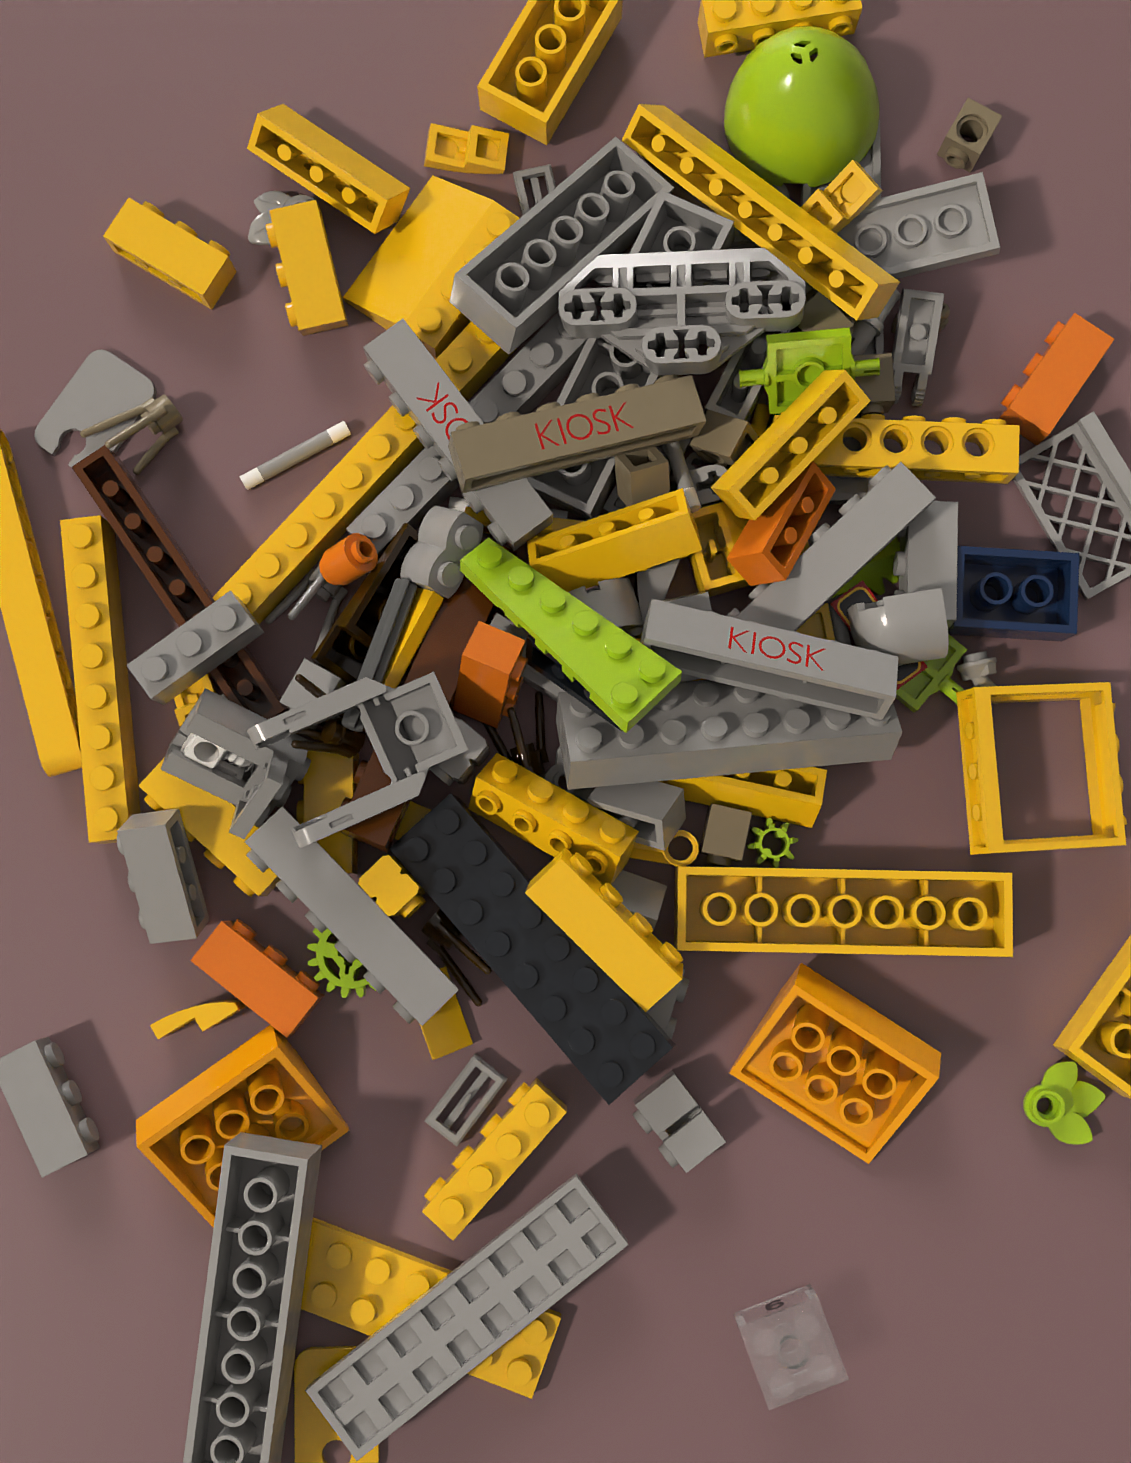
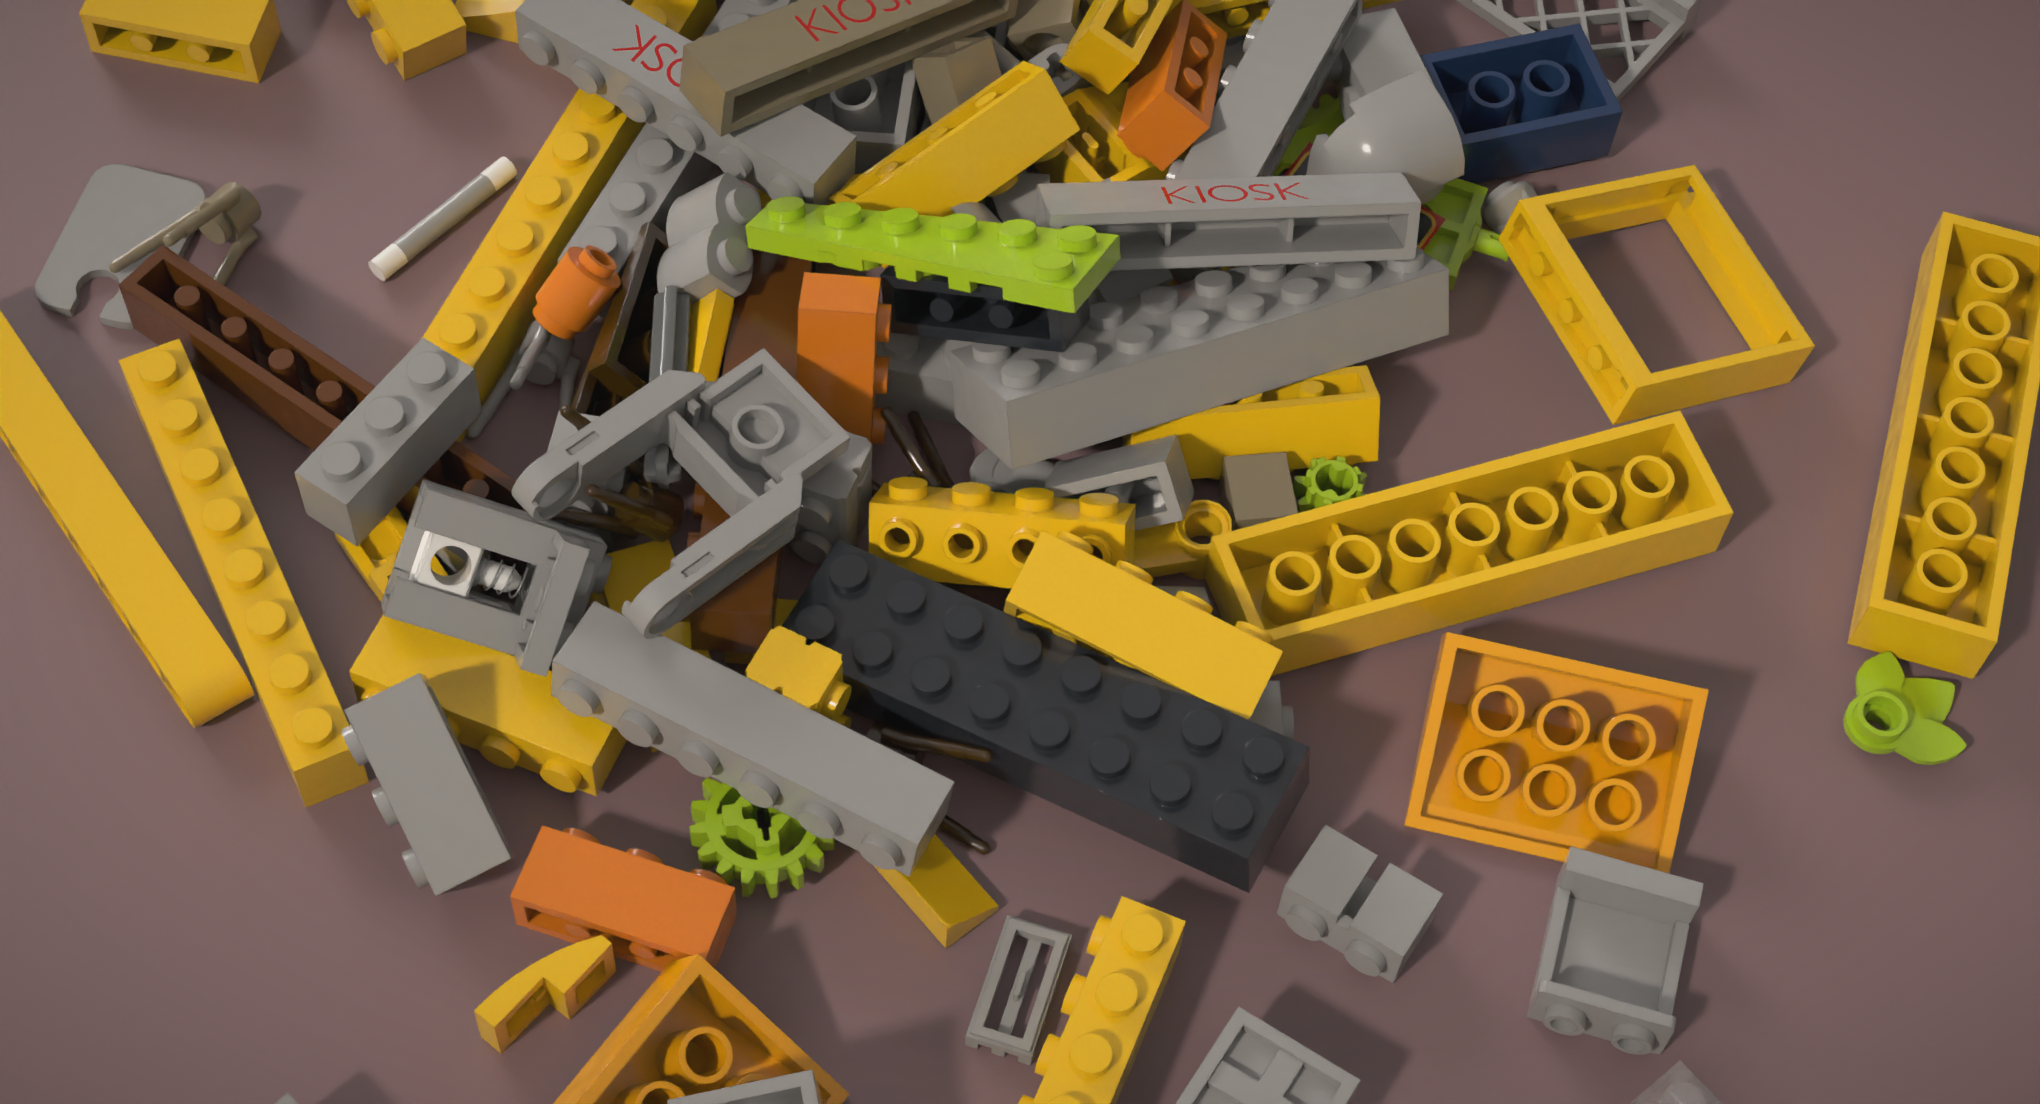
camera: 25 degrees left, 25 degrees down
none -> light grey panel [1527,846,1704,1055]

